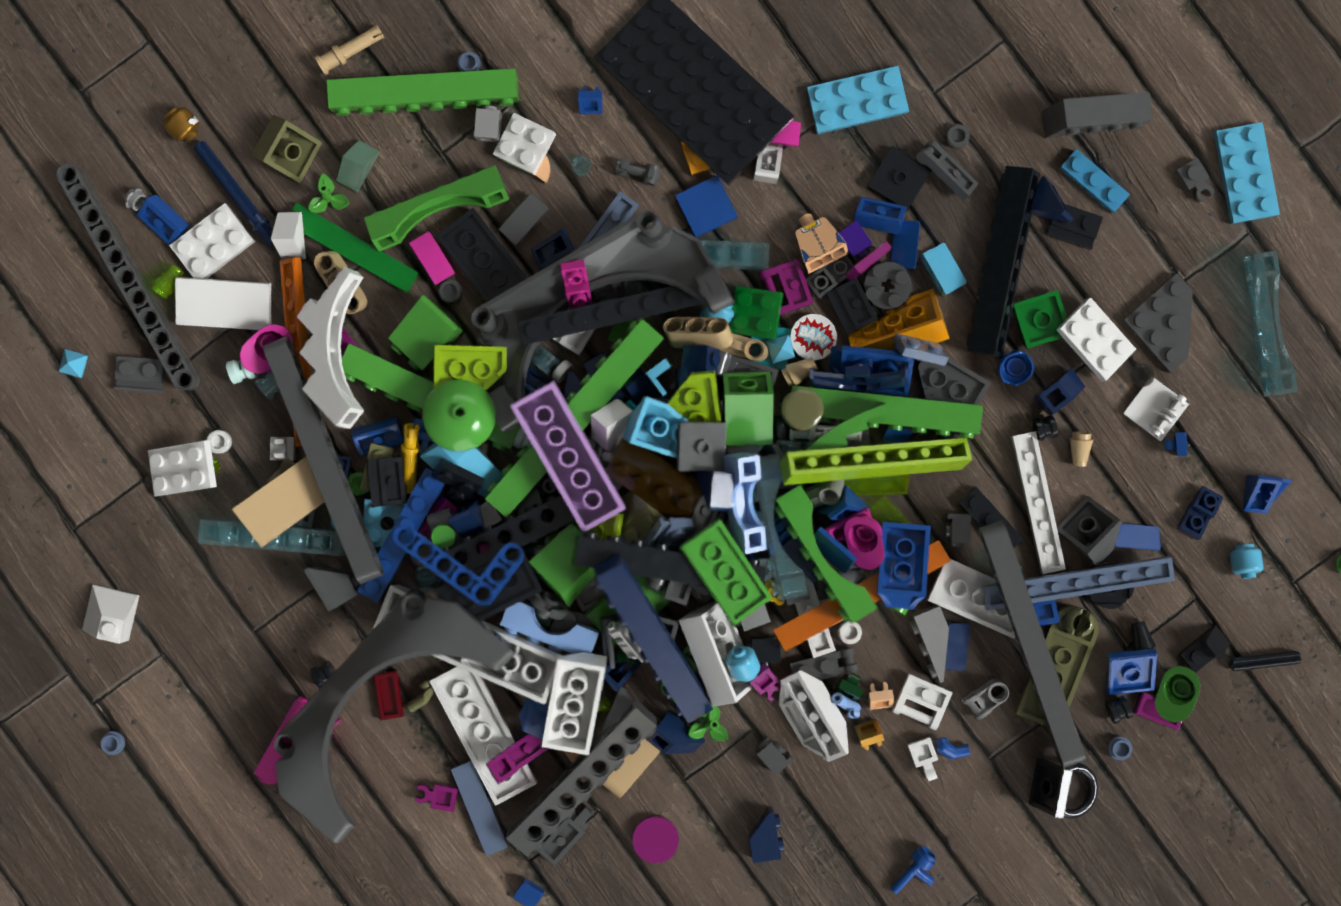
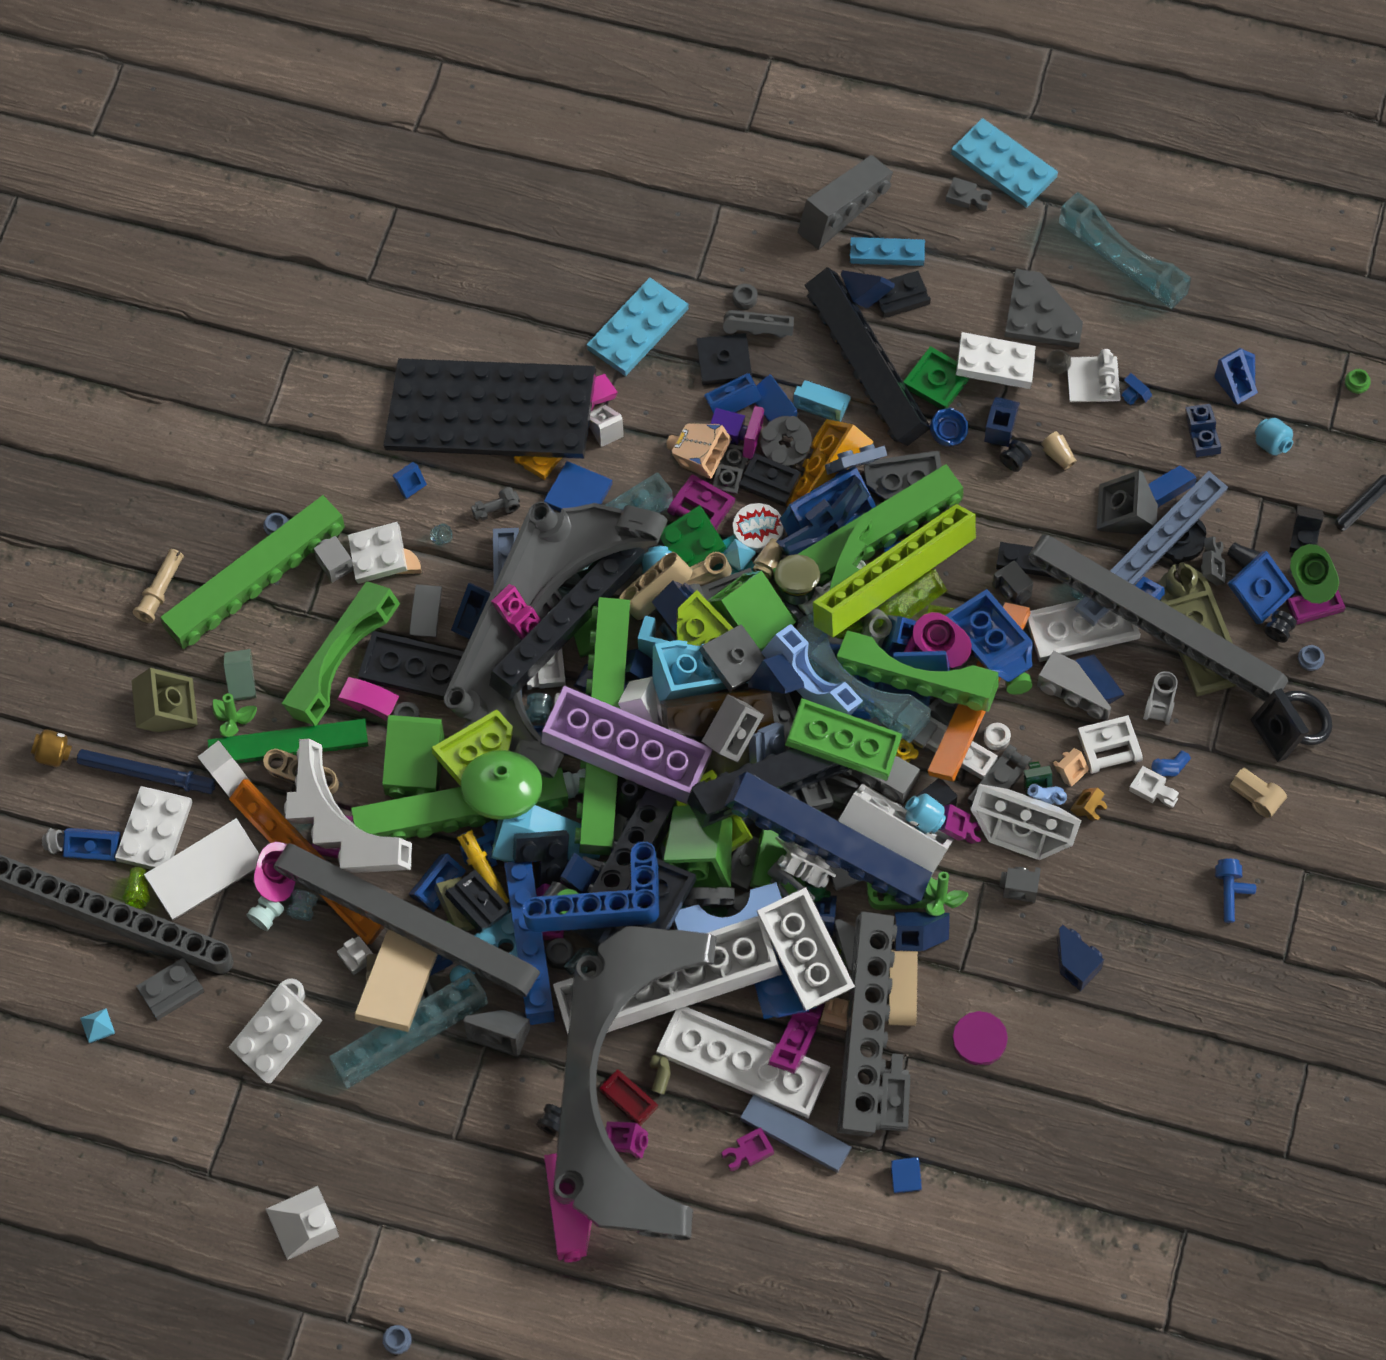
camera: 40 degrees left, 25 degrees down
white plate [1011,431,1066,574] -> none
none -> magenta bracket [605,1121,648,1158]
none -> light grey brick [702,695,764,762]
none -> dark grey plate [1201,536,1225,586]
none -> tan piece [1230,768,1287,818]

